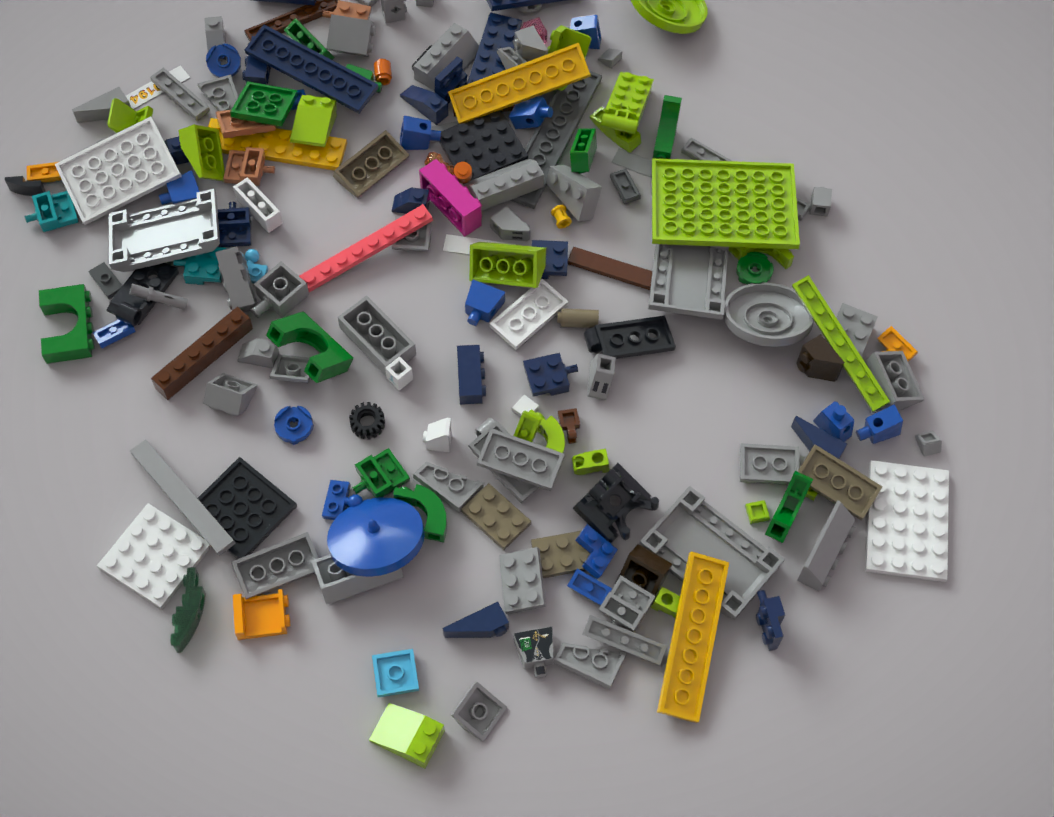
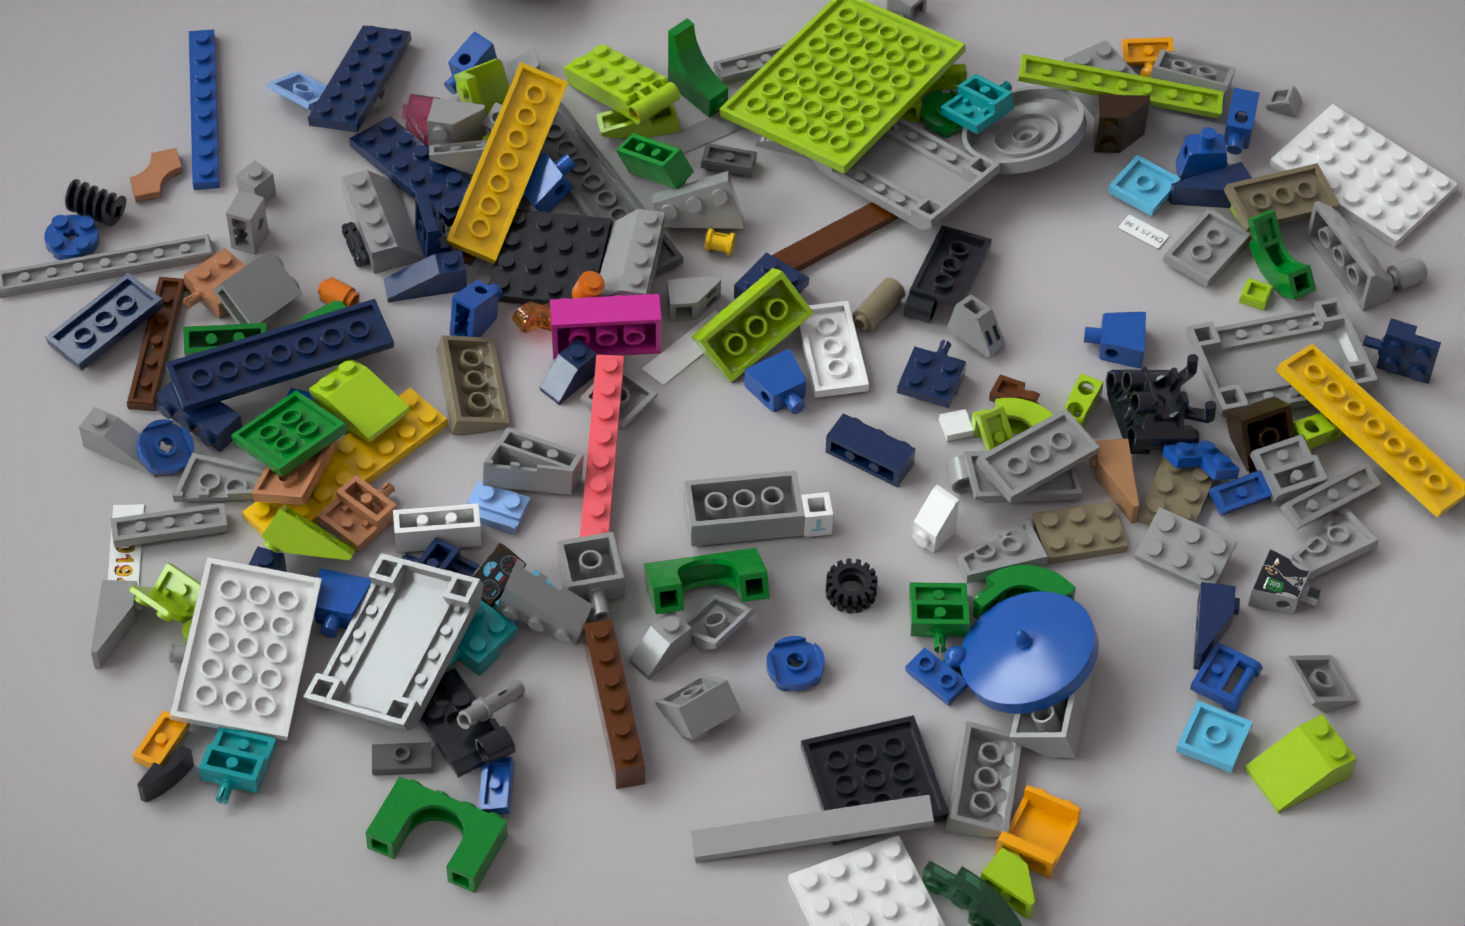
camera: 55 degrees left, 10 degrees down
none -> light blue plate [467,481,531,535]
none -> slope [471,543,526,607]
none -> light grey wedge [483,427,584,495]
none -> teal plate [940,74,1014,134]
none -> lime slope [979,847,1035,920]
none -> blue torso [1084,311,1146,369]
none -> medium nougat slope [1088,439,1139,523]
none -> medium azure plate [1108,155,1181,217]
none -> white sticker [1118,215,1169,249]
none -> blue plate [1190,642,1263,713]
none -> light grey brick [1386,258,1427,291]

